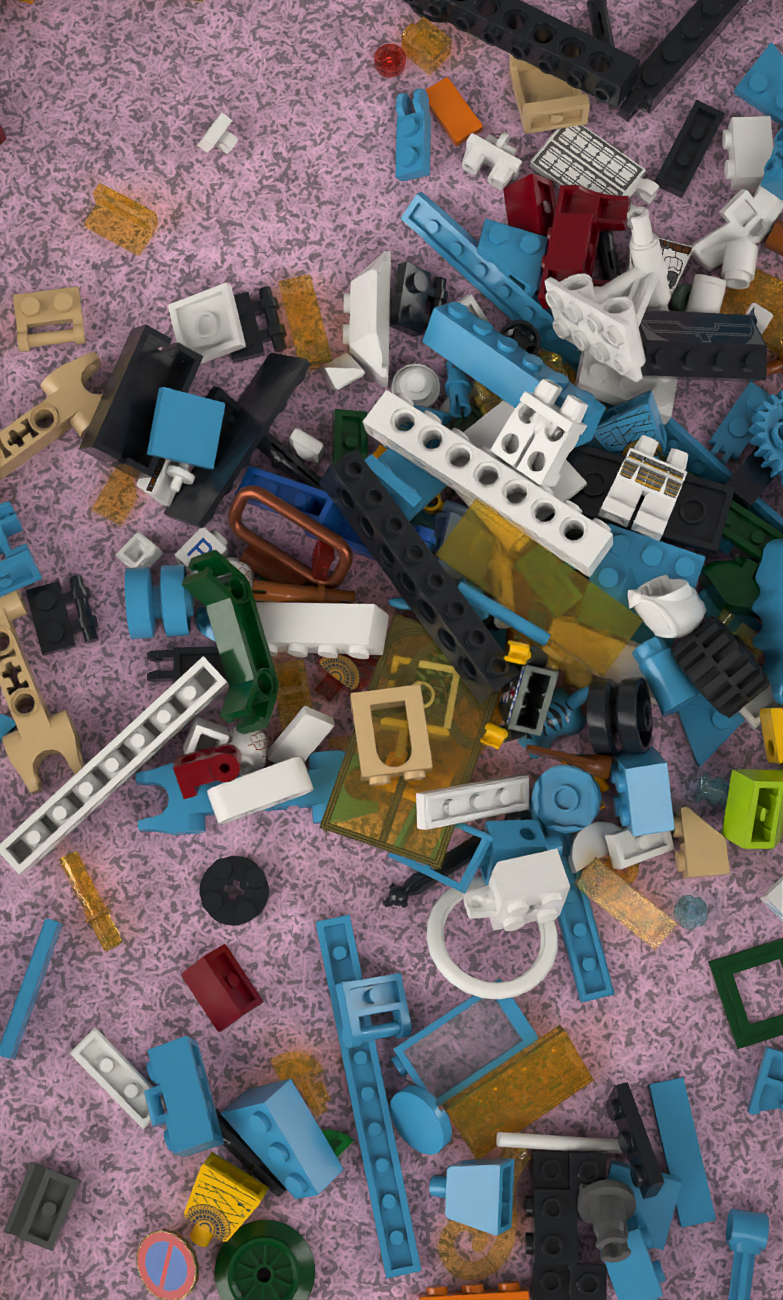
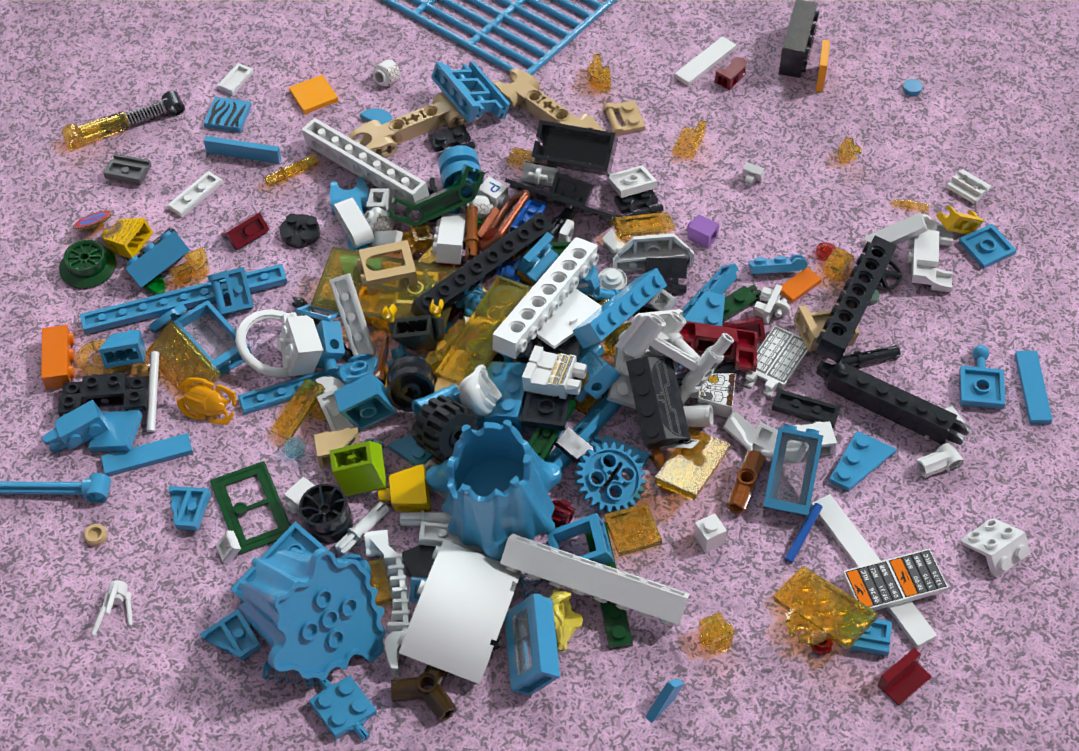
camera: 90 degrees right, 25 degrees down
white tile [115,531,163,568] -> none
dark azure piece [144,1036,224,1157] -> none
dark azure tile [147,387,225,470] -> none
dark red leg [173,744,242,799] -> none
dark azure bar [457,582,551,646] -> none
white hips [490,378,588,487] -> none
dark grey piece [577,1179,636,1263] -> none
black plate [606,1082,665,1199] -> none
white brick [721,237,758,289] -> none
none -> light orange shield [177,377,237,425]
none -> medium lavender brick [686,214,719,248]
none -> dark green hinge [722,285,761,323]

